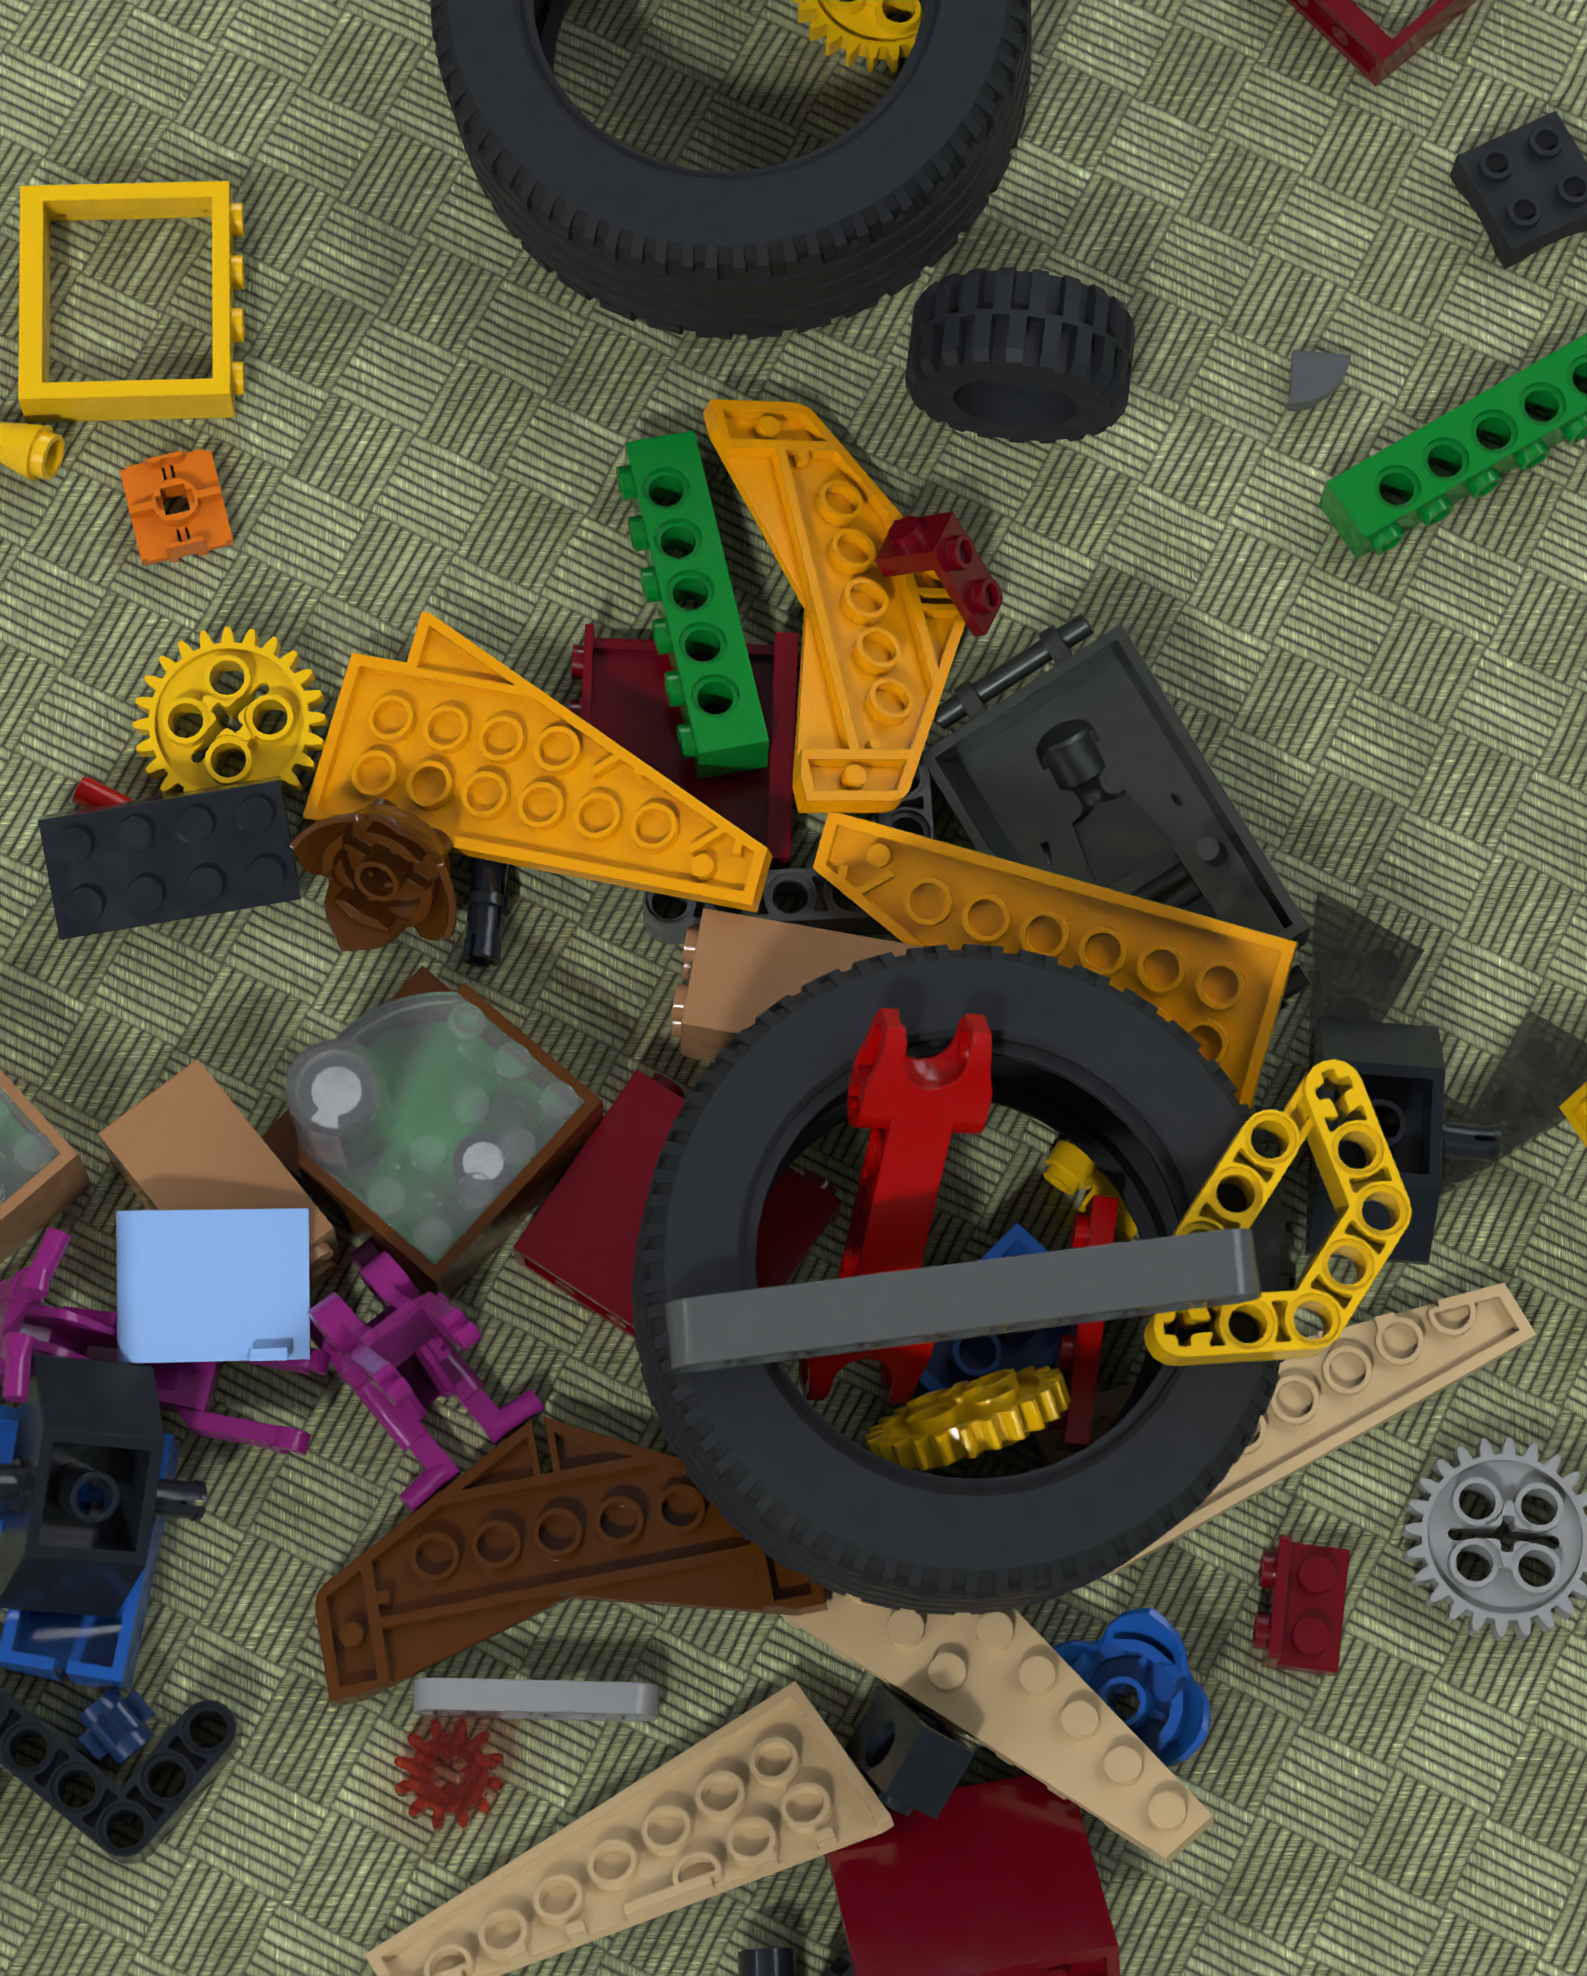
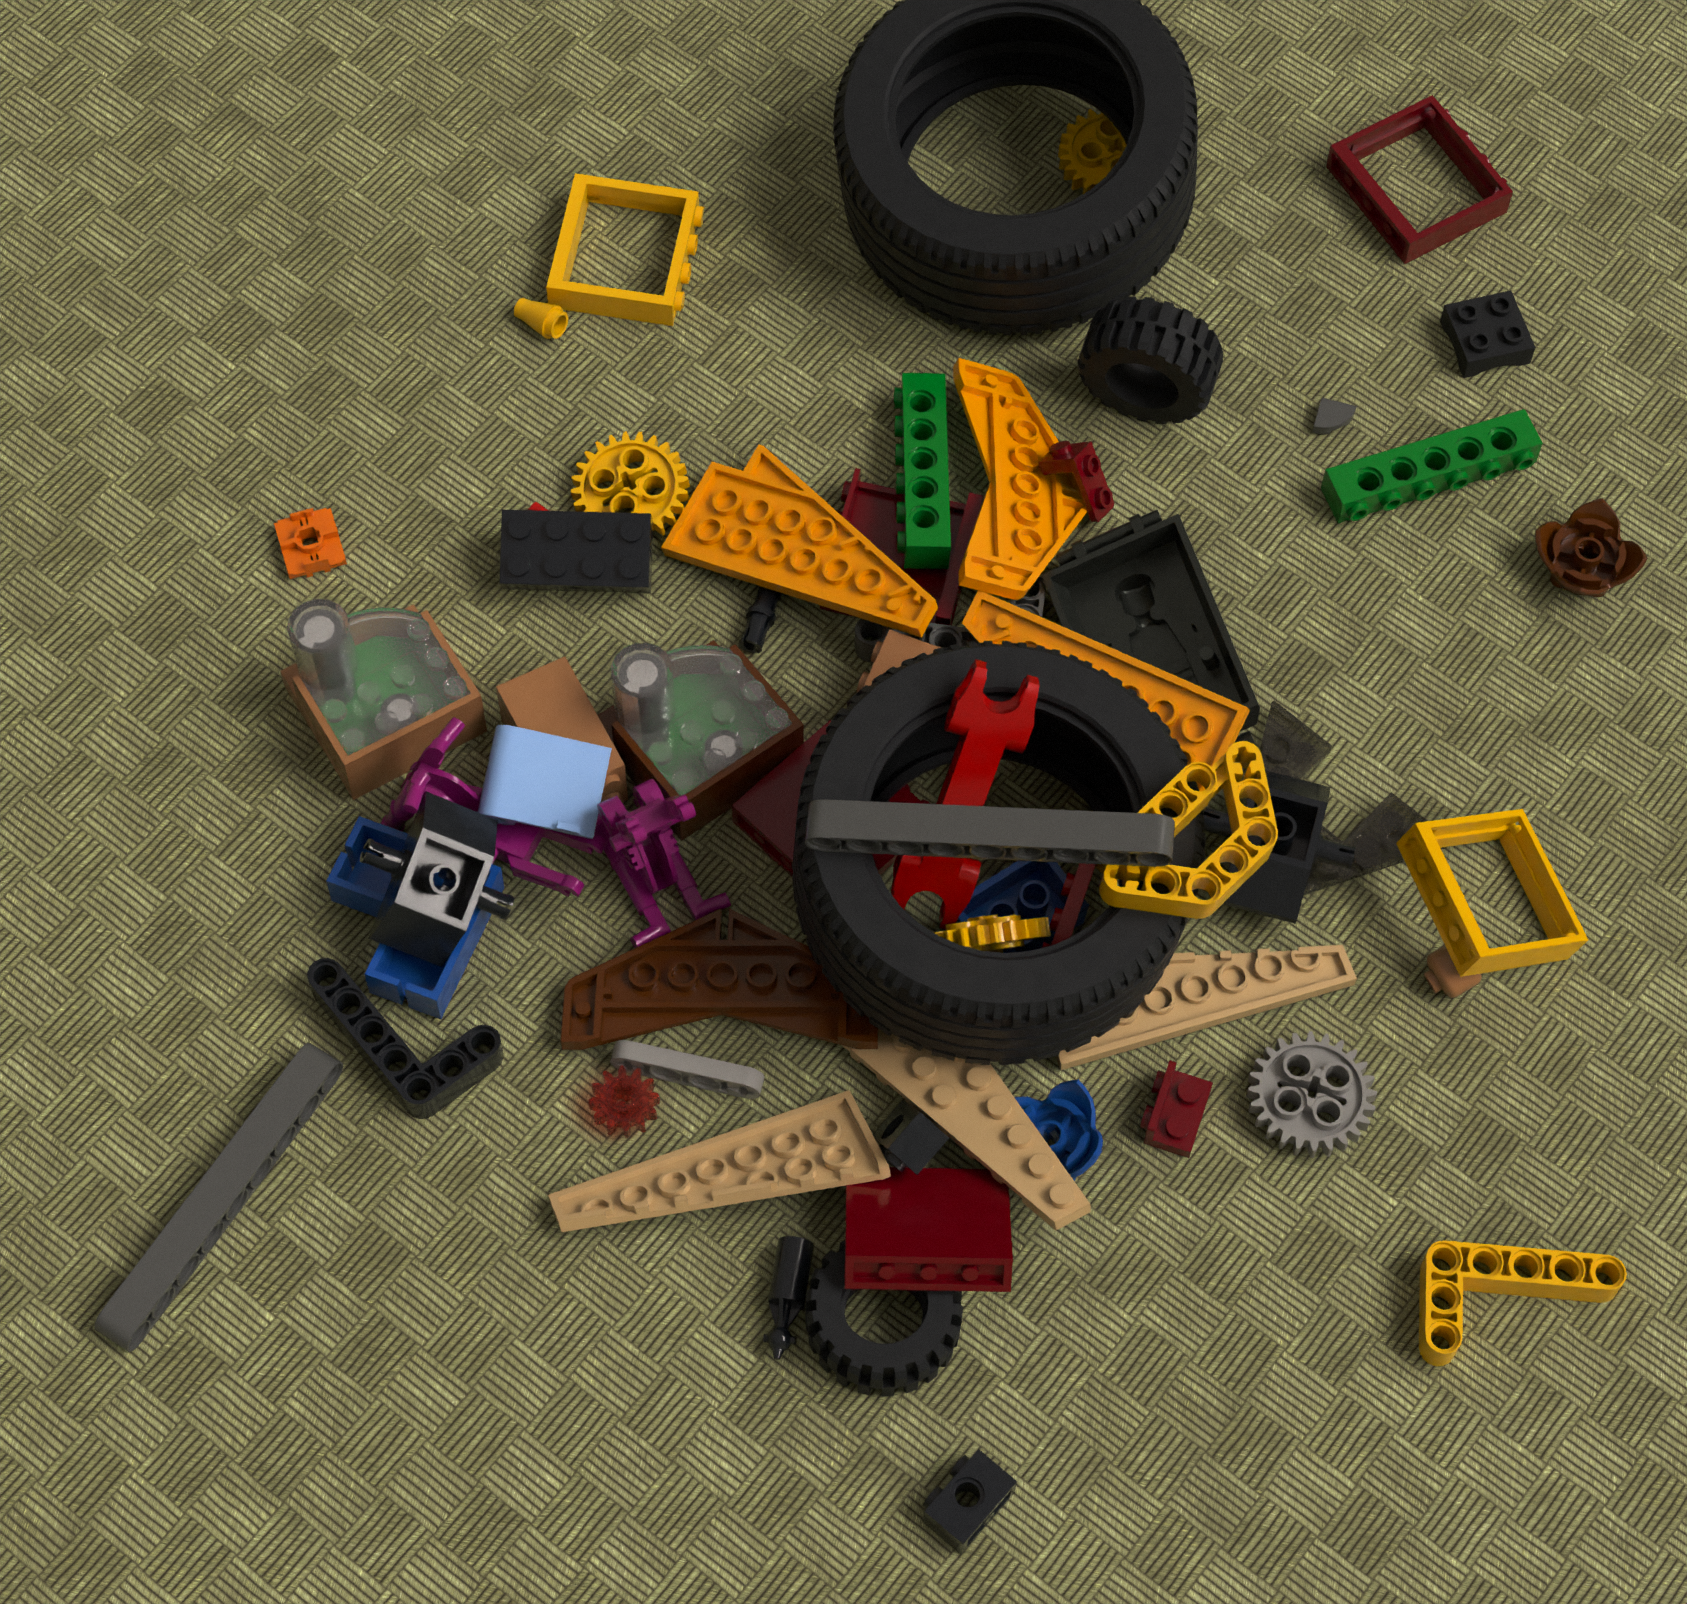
camera: 15 degrees right, 10 degrees down
dark blue gear [78,1687,155,1766] -> none
orange piece [120,449,234,566] -> none
reddish brown brick [290,798,457,951] -> none

